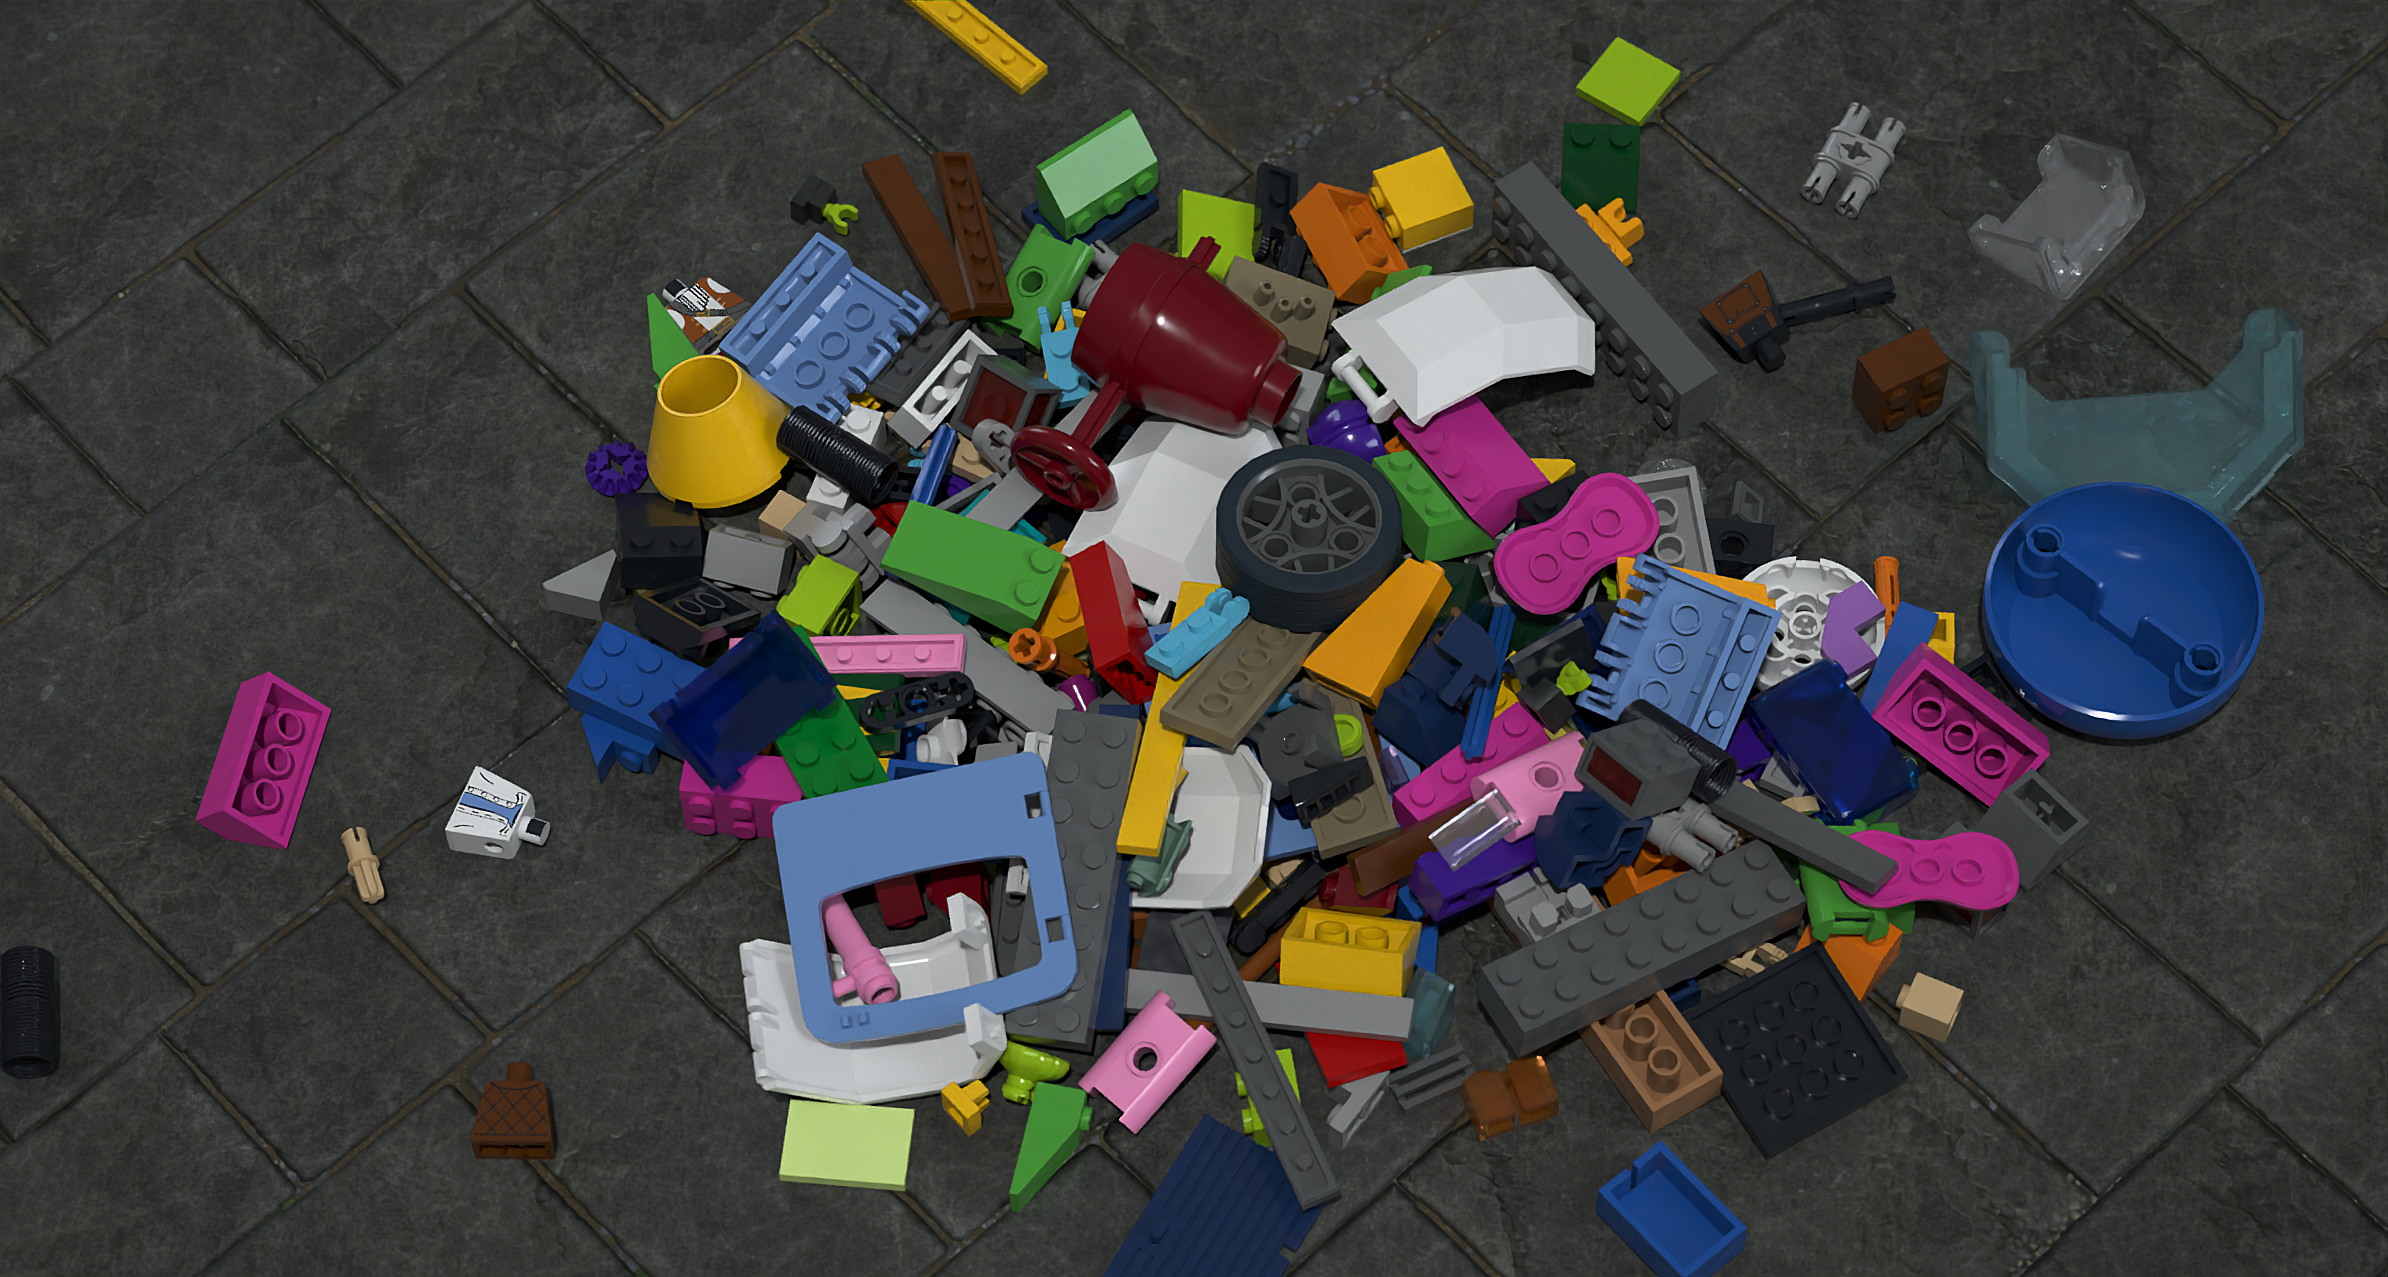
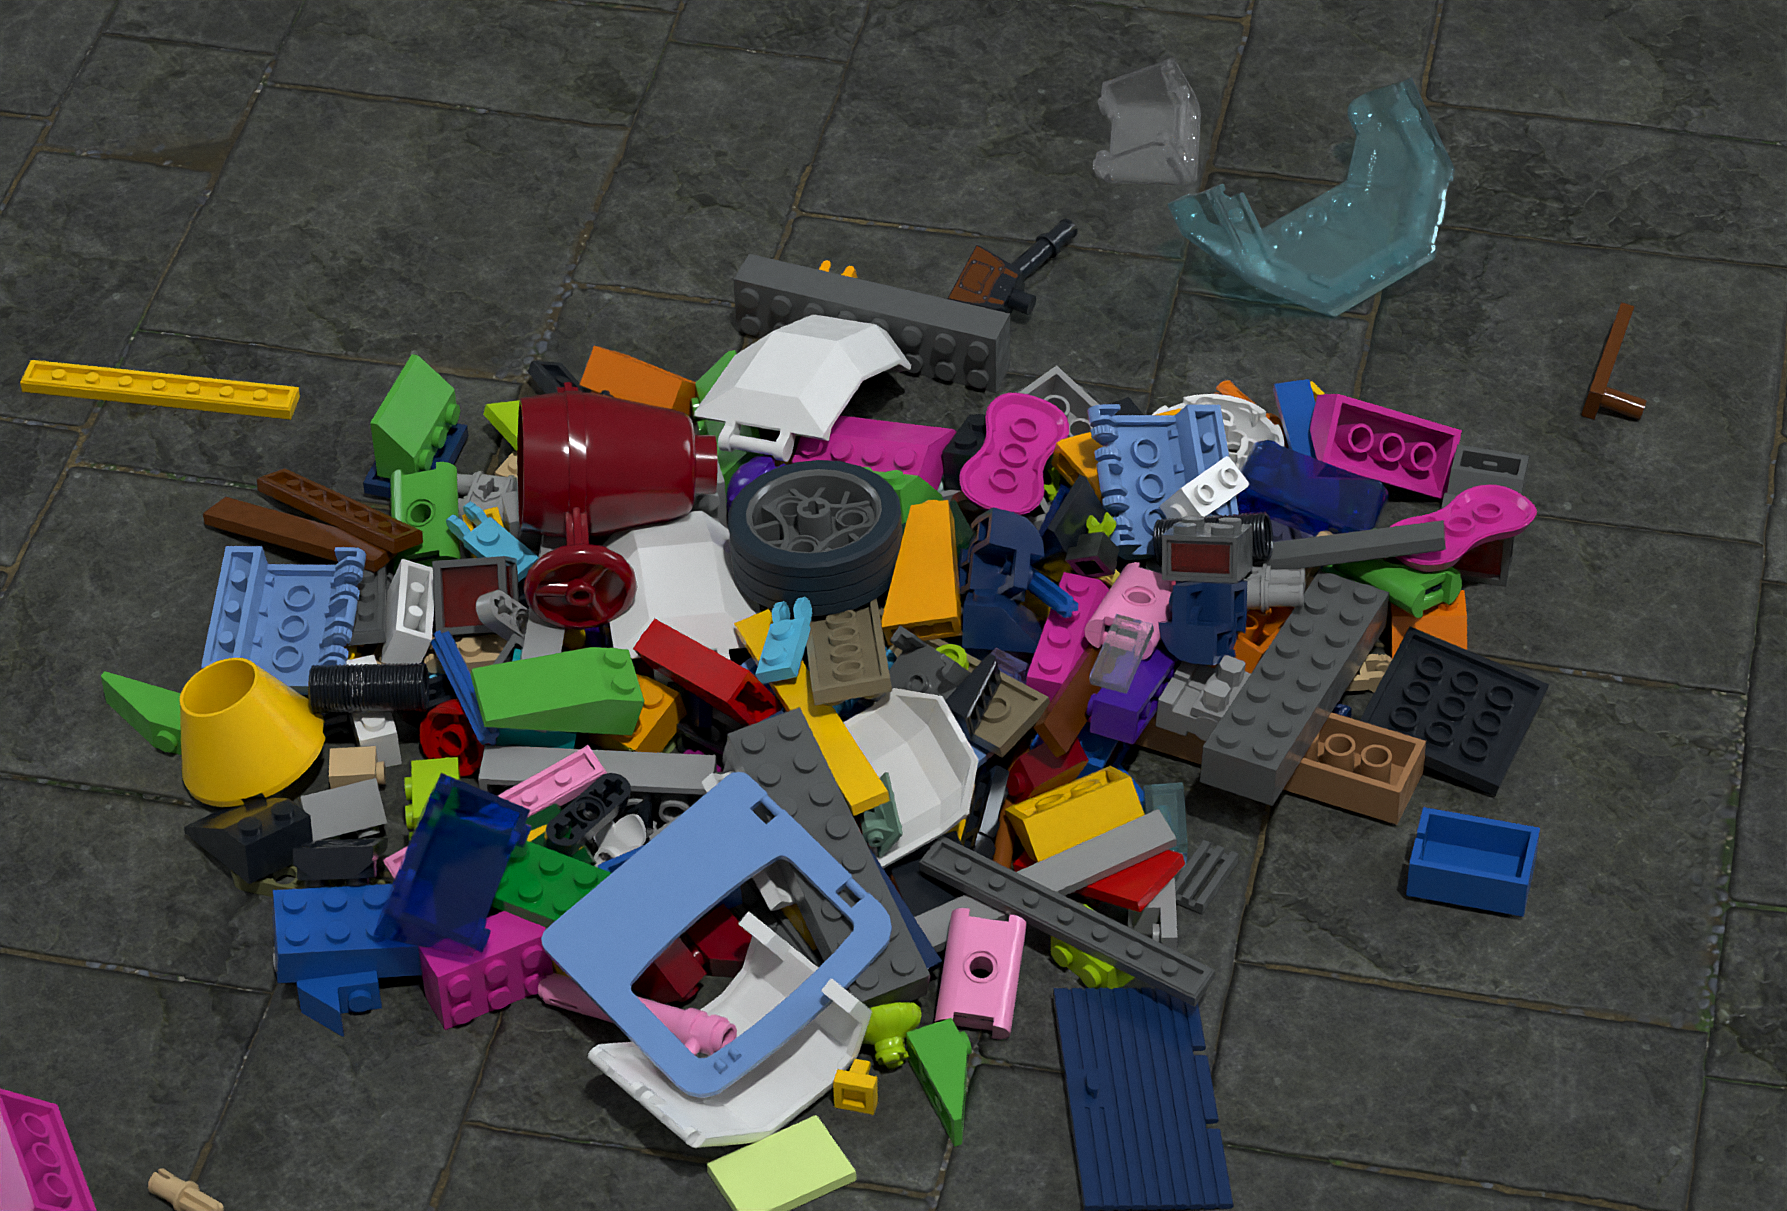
camera: 35 degrees left, 15 degrees down
white torso [445,766,550,859] -> none
light grey slope [542,549,620,622] -> none
dark purple gear [585,438,648,497] -> none
torso [662,277,753,356] -> none
light grey hips [782,501,892,592] -> none
pearl dark grey piece [790,173,858,235] -> none
orange pin [1008,628,1091,680] -> none
yellow piece [1368,146,1474,253] -> none
clear orange piece [1462,1056,1559,1142] -> none
dark green slope [1561,122,1641,215] -> none
lime tile [1575,36,1681,126] -> none
light grey pin [1801,103,1906,218] -> none
medium lavender tile [1820,580,1886,683] -> none
reddish brown brick [1851,327,1950,435] -> none
tan brick [1896,972,1964,1043] -> none
blue cylinder [1982,482,2265,740] -> none
none -> white bracket [1159,456,1249,519]
none -> reddish brown piece [1581,302,1647,420]

